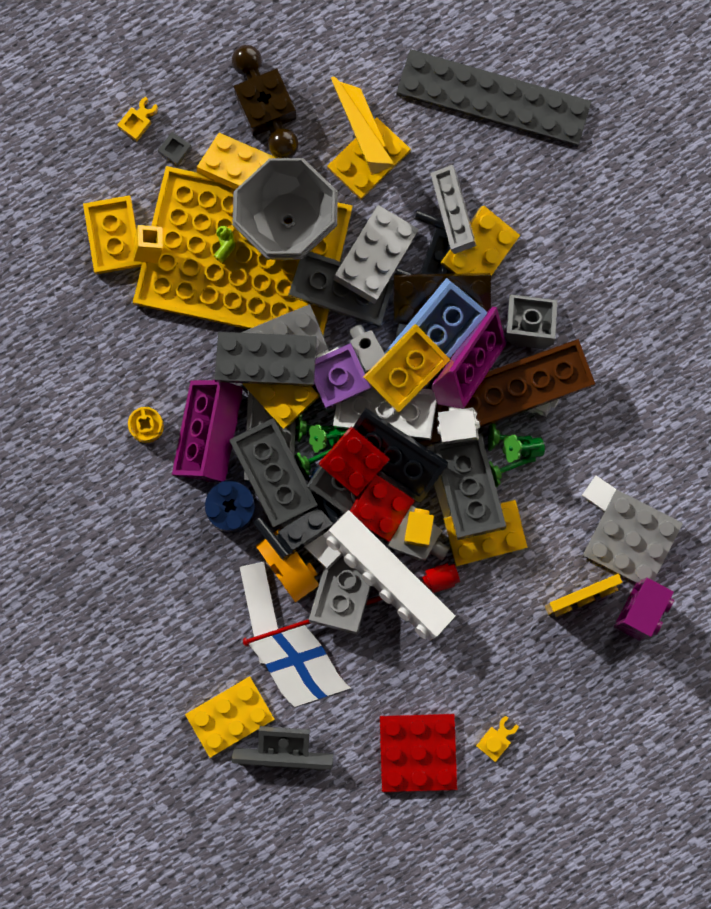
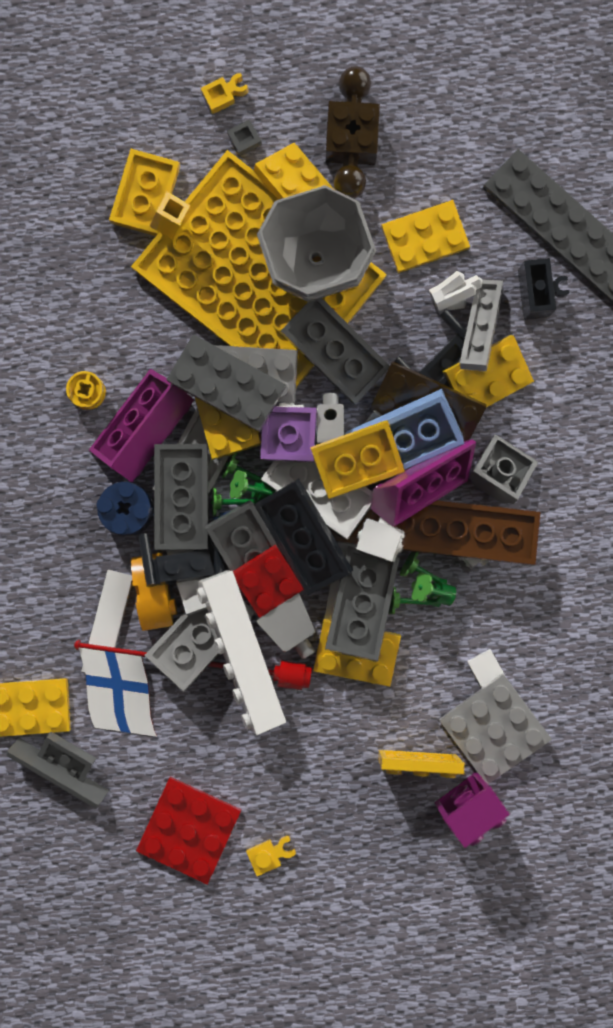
camera: 25 degrees right, 5 degrees up
lime arm [213,226,236,263] -> none
red plate [319,426,390,496] -> none
yellow wedge [331,77,394,175] -> none
light grey plate [333,205,419,304] -> none
yellow brick [404,508,434,548] -> none
none -> white rock [429,271,483,315]
none -> black brick [518,258,570,320]

